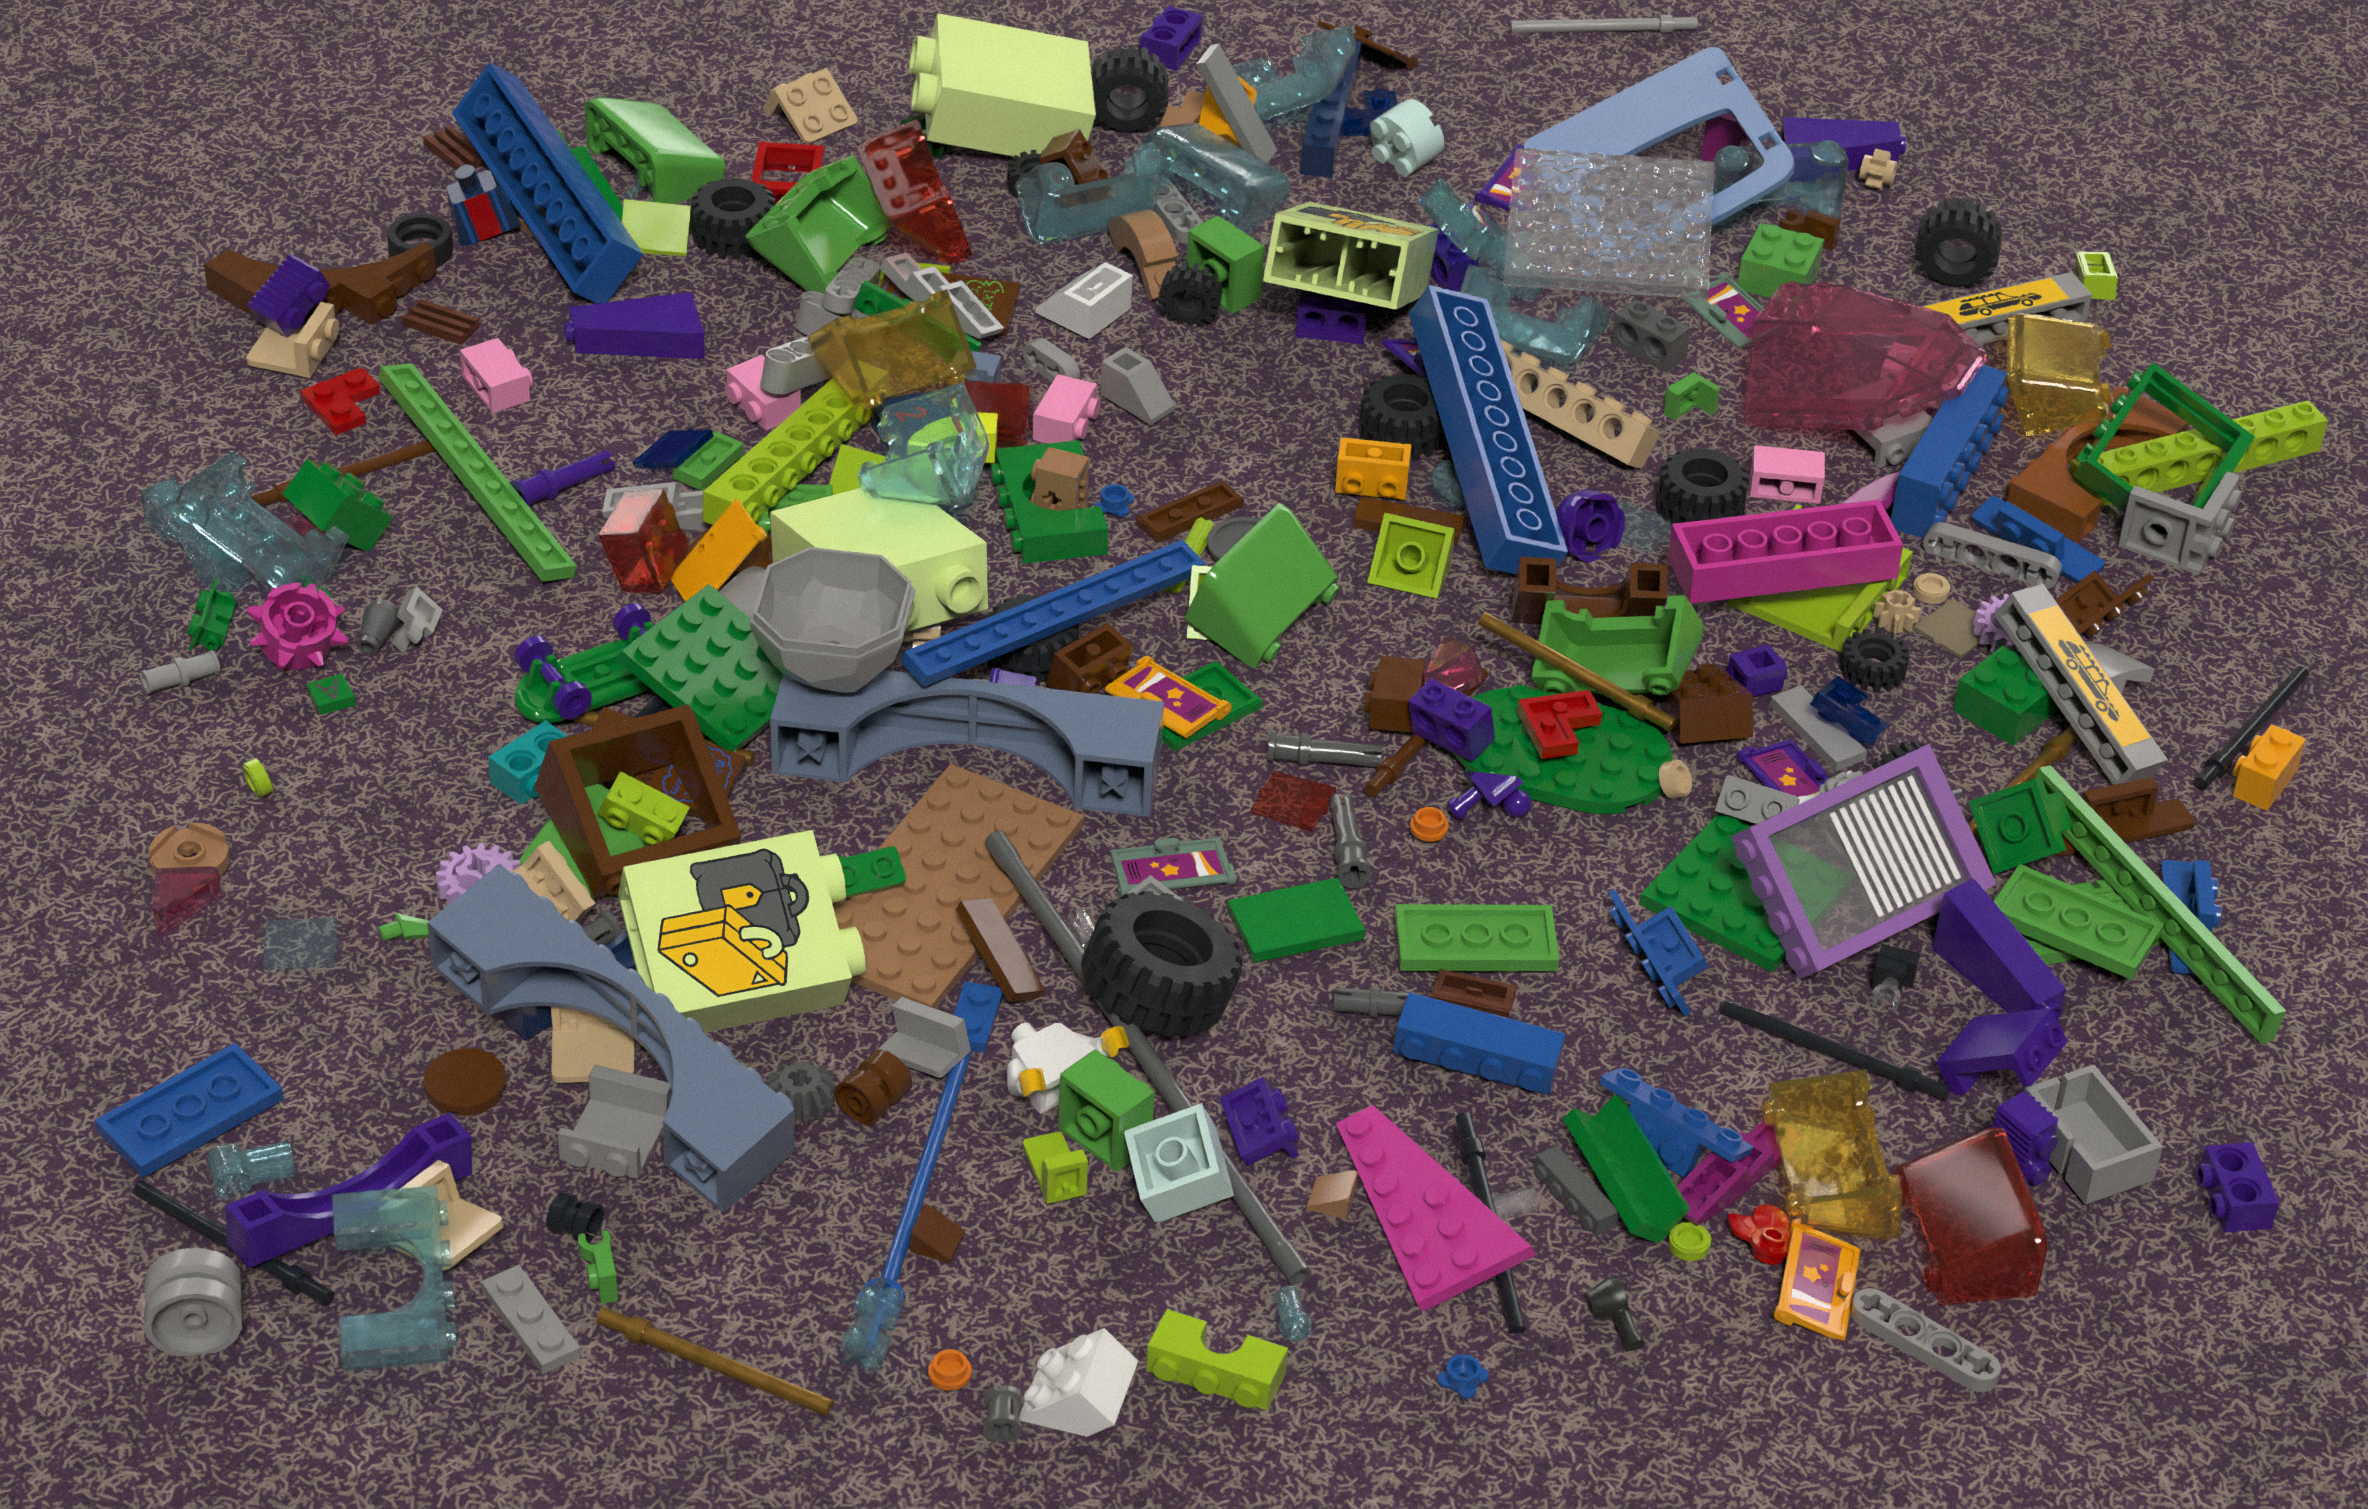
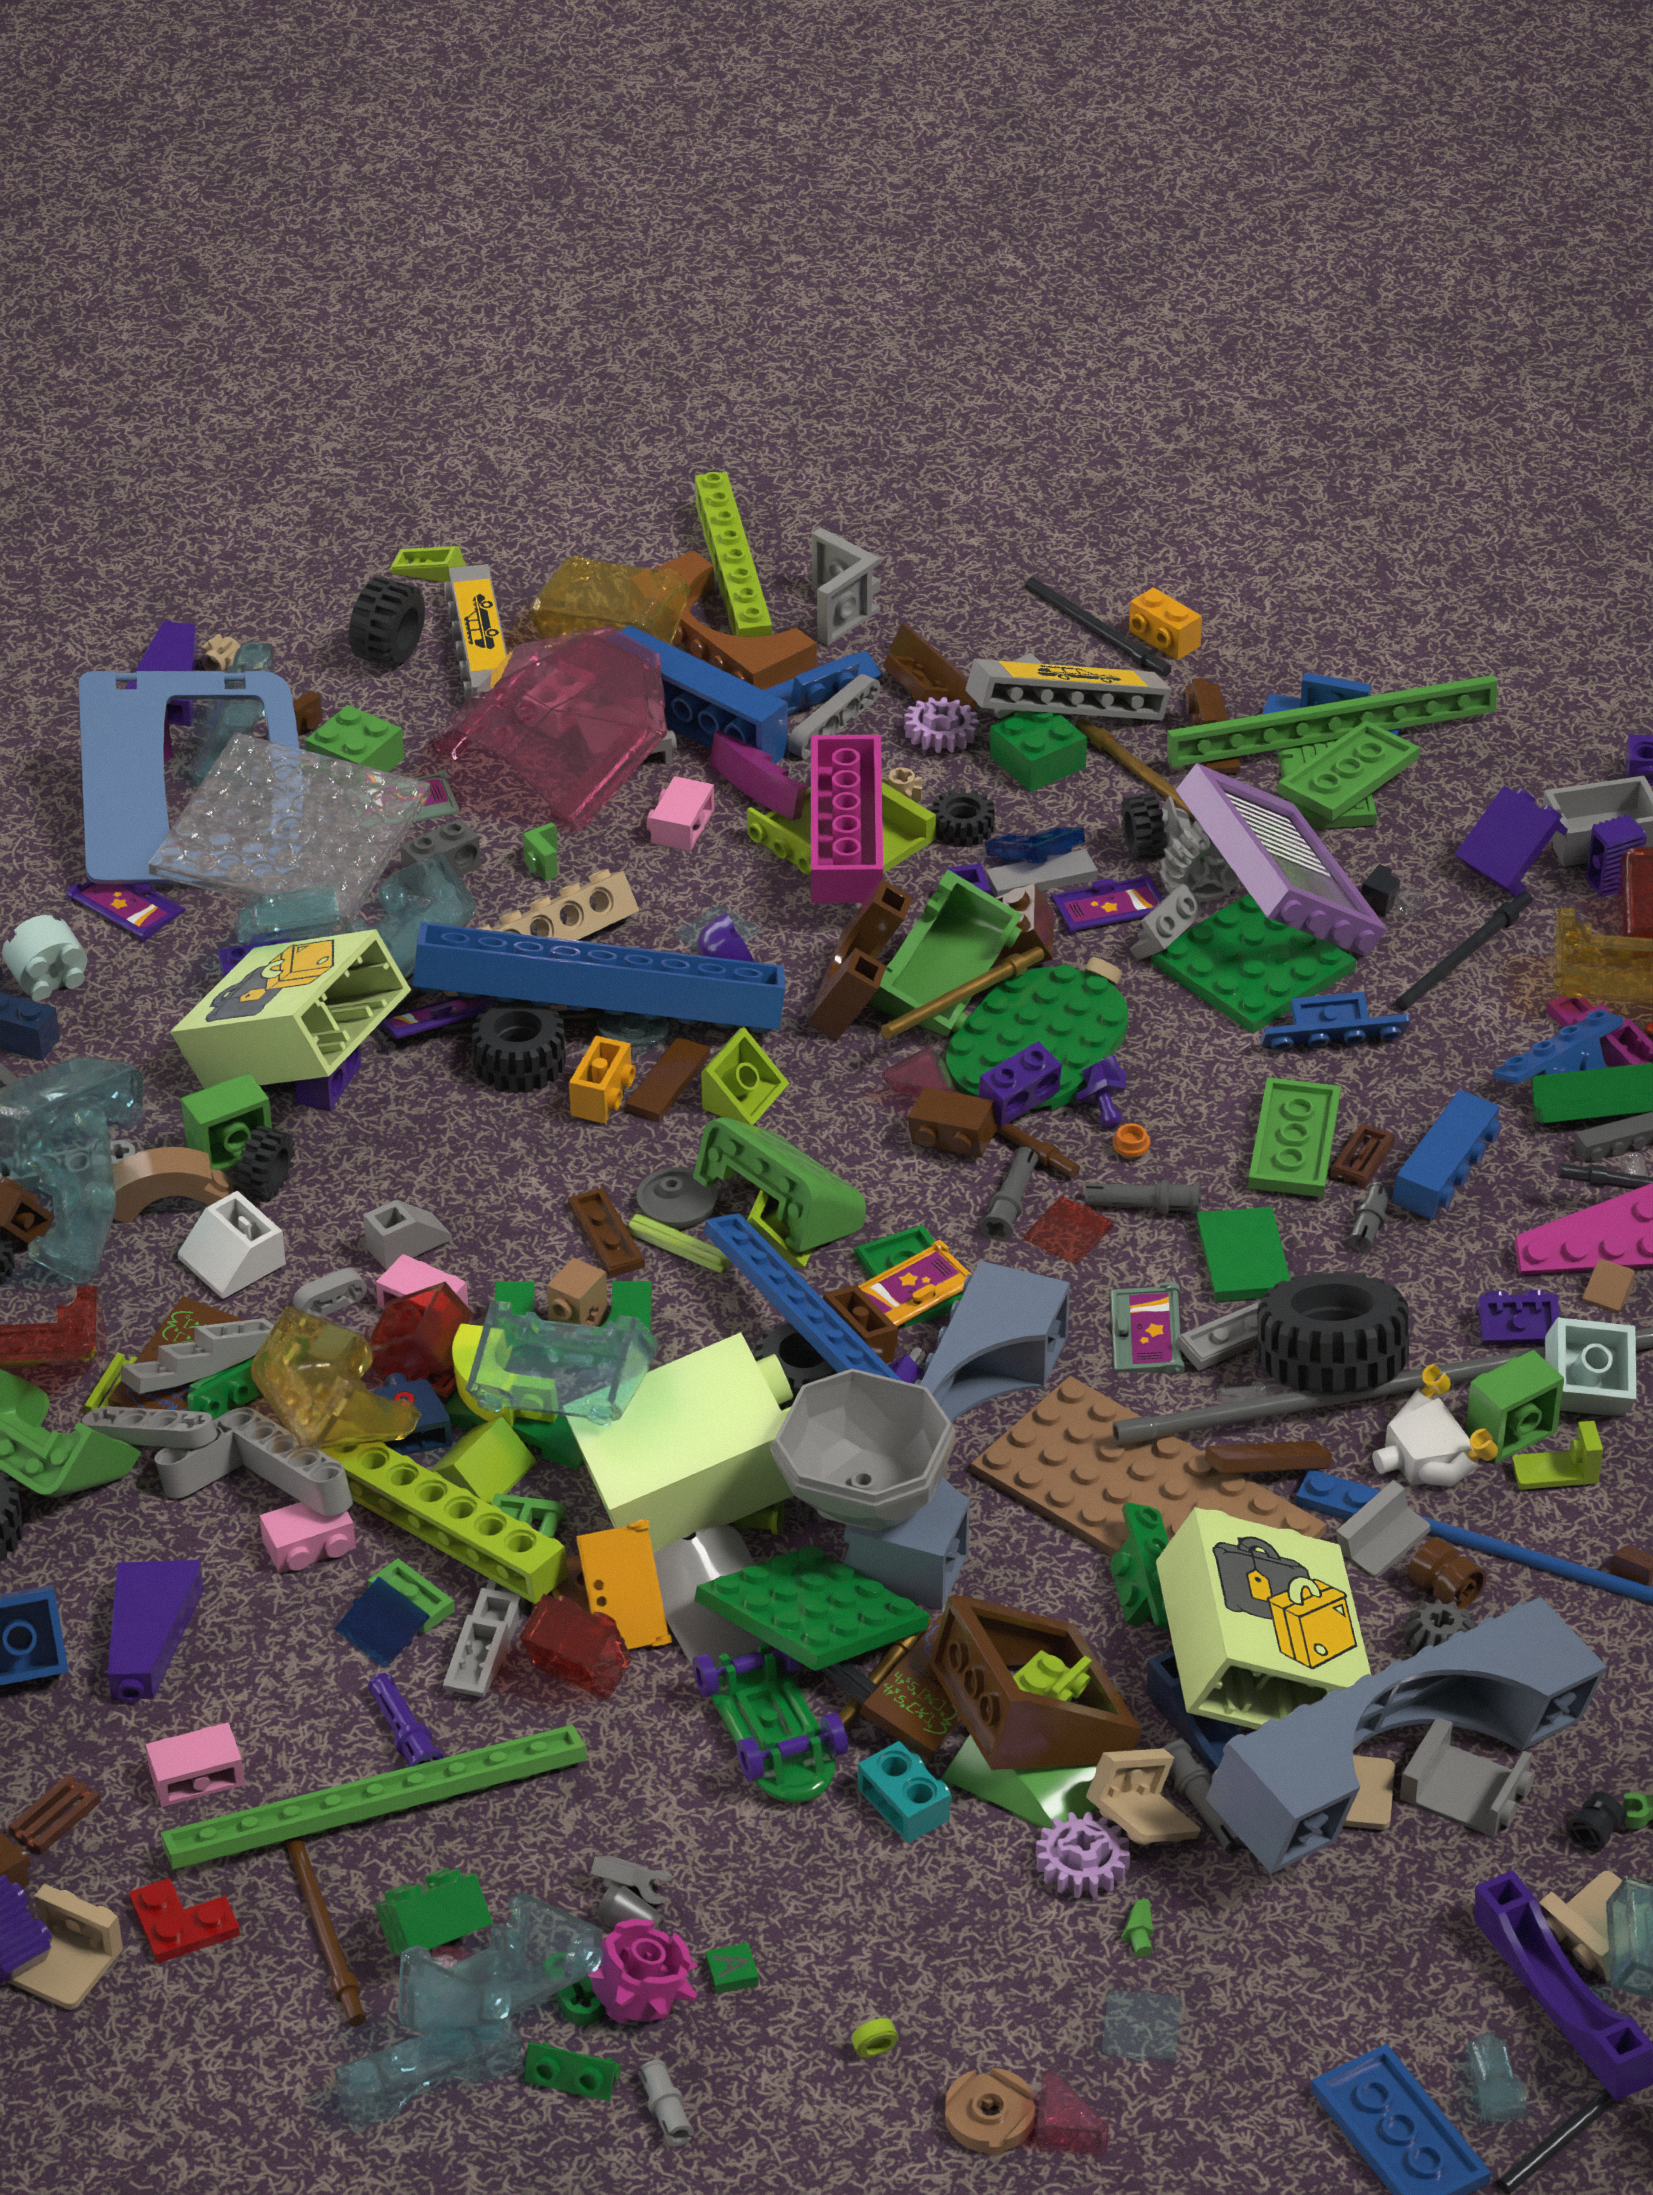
camera: 75 degrees left, 0 degrees up
reddish brown tile [423,1048,507,1116] -> none
red plate [1517,690,1602,759] -> none
black tyre [1656,448,1749,527] -> none
dark tan piece [1913,598,1981,659] -> none
dark purple slope [1932,878,2066,1020] -> none
green panel [1968,777,2072,874] -> none
green window [2072,362,2255,534] -> none

